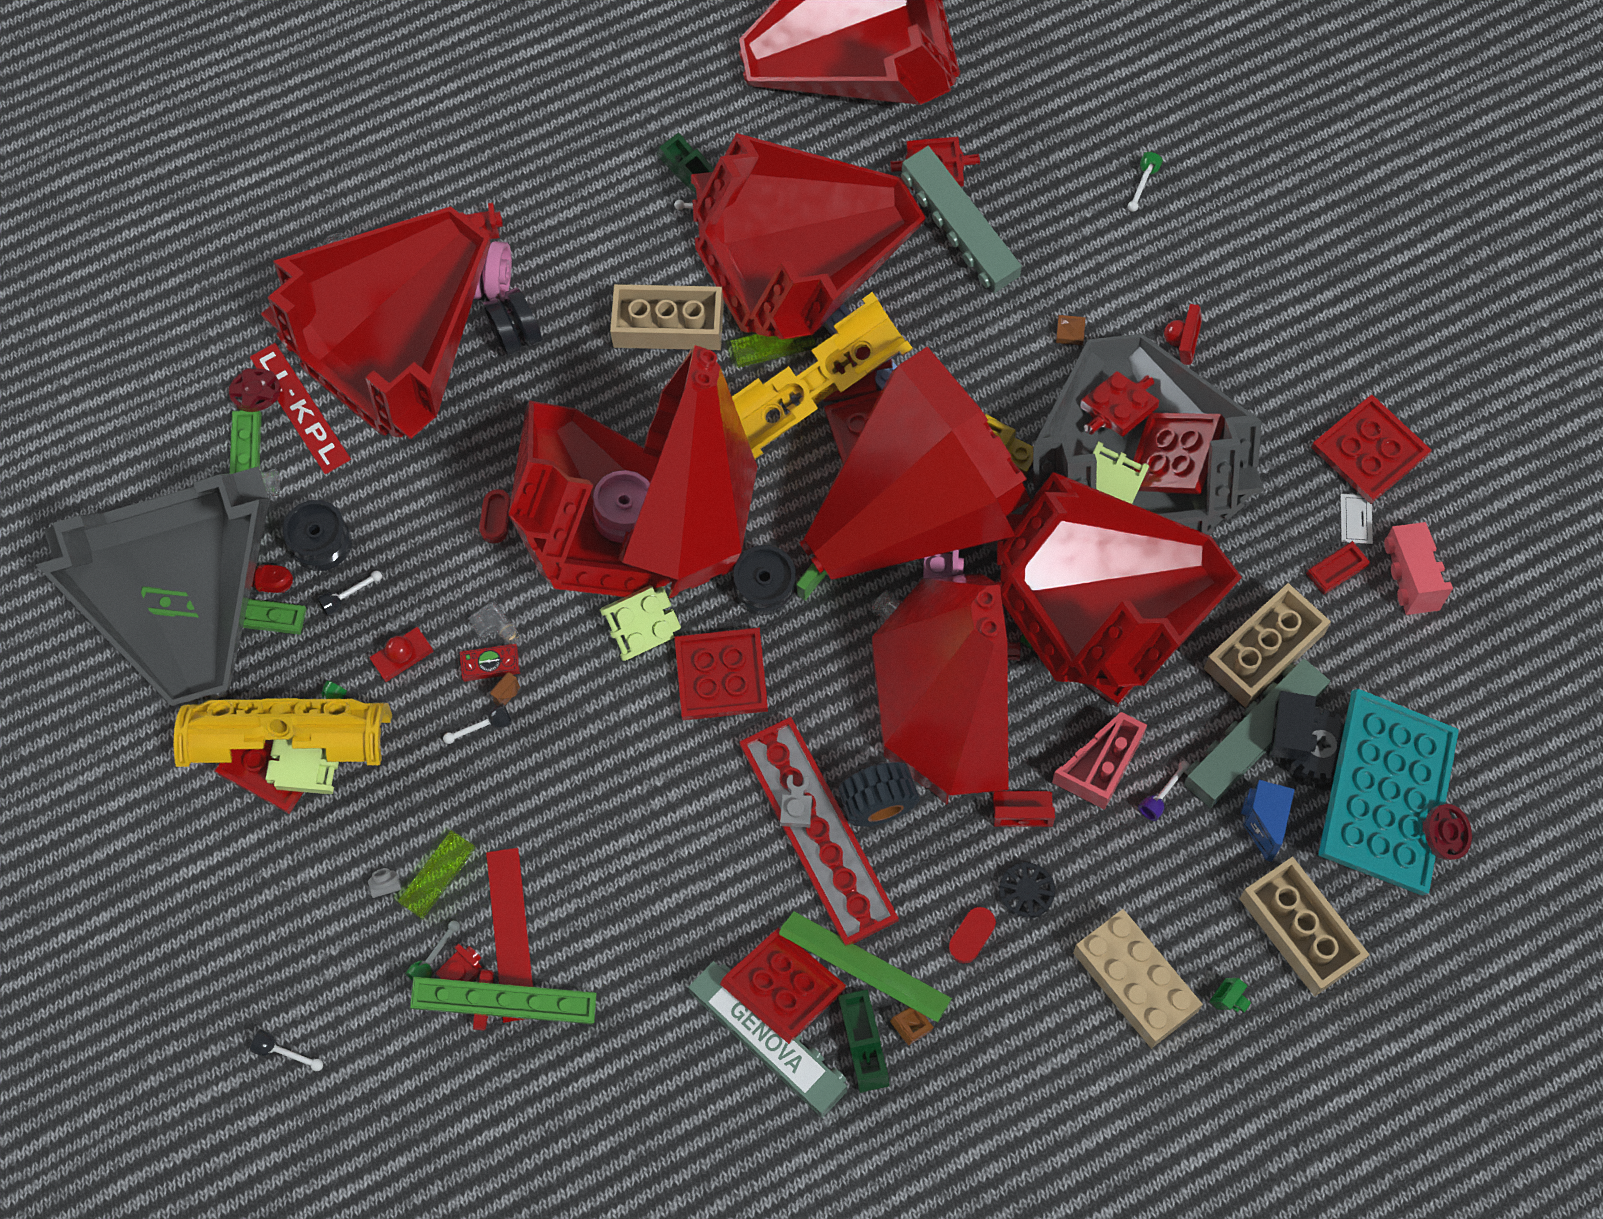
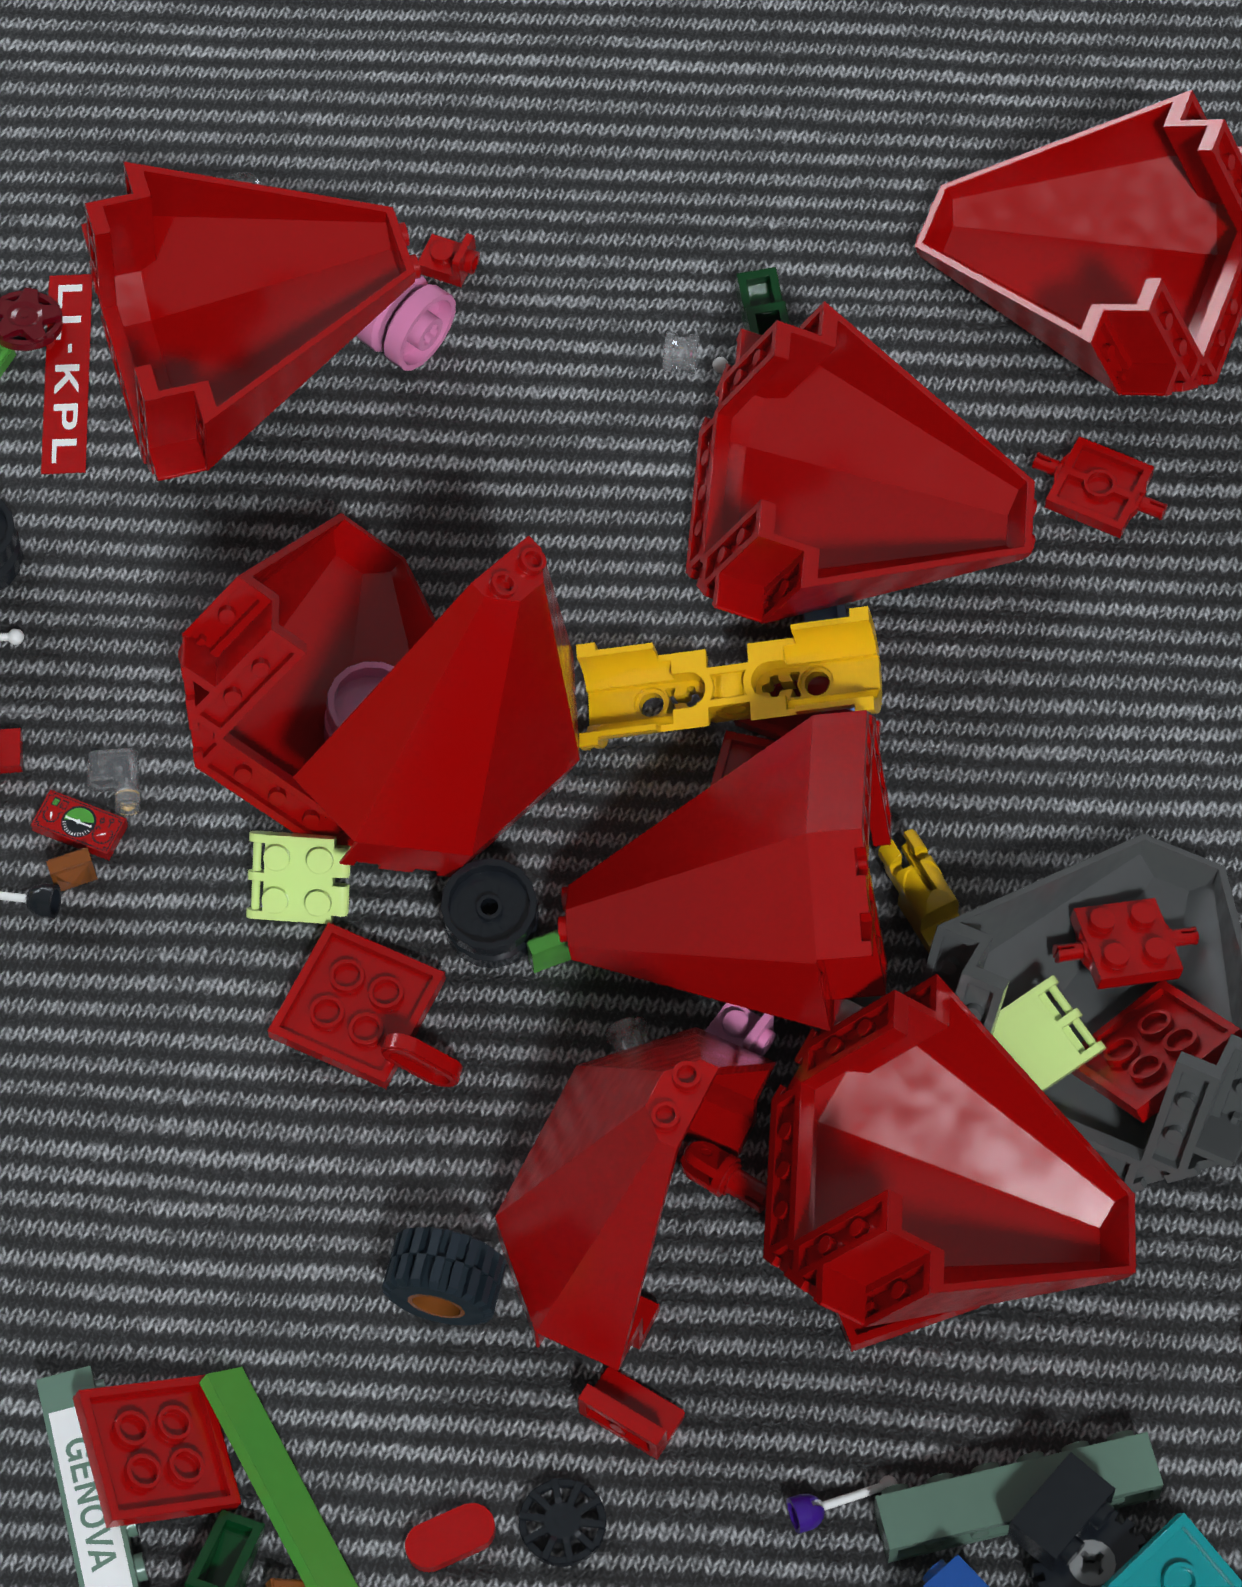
camera: 30 degrees right, 5 degrees down
black wheel [483,287,543,357] -> none
tan brick [610,284,724,350] -> none
clear neon green tile [731,334,816,368] -> none
piece [739,717,899,946] -> none
light grey plate [780,775,812,828] -> none
sand green brick [901,146,1022,293] -> none
coral wedge [1052,712,1147,810] -> none
dark orange tile [1056,315,1086,345] -> none
tan brick [1204,583,1331,708] -> none
none -> red tile [381,1033,463,1087]
none -> clear wheel [663,331,700,375]

